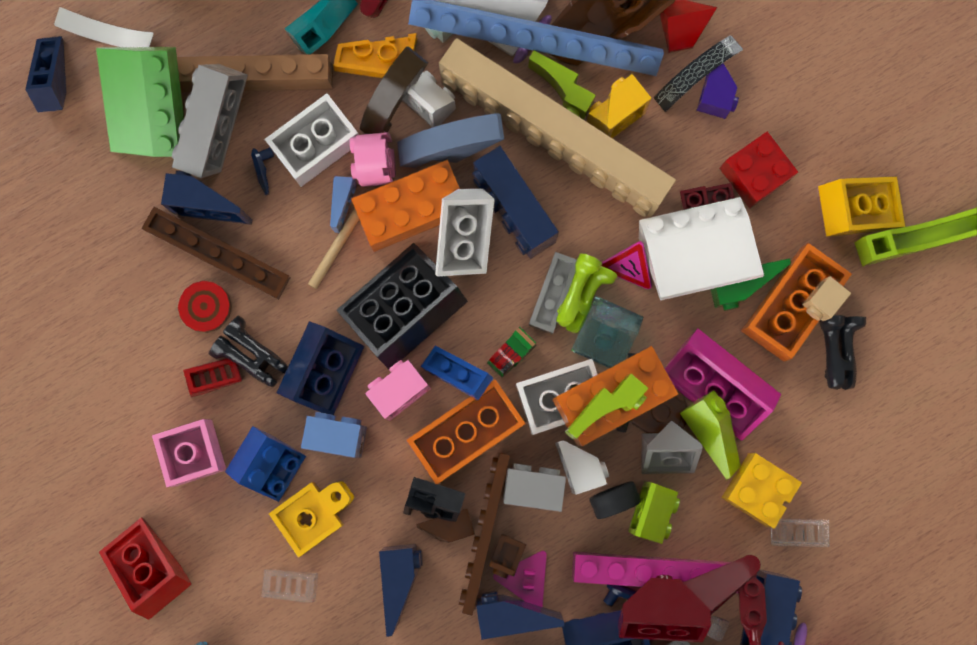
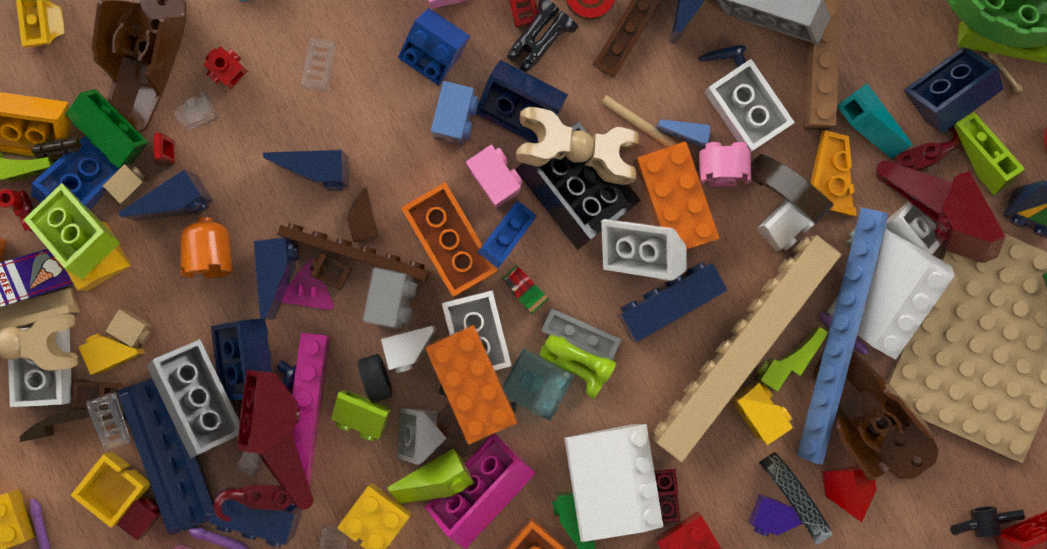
camera: 90 degrees right, 5 degrees up
yellow plate [269,481,355,558] -> none
sand blue slope [397,113,504,168] -> none
black slope [403,477,466,522] -> none
lime slope [565,374,648,440] -> none
piece [601,241,652,289] -> none
none -> tan piece [516,107,639,185]

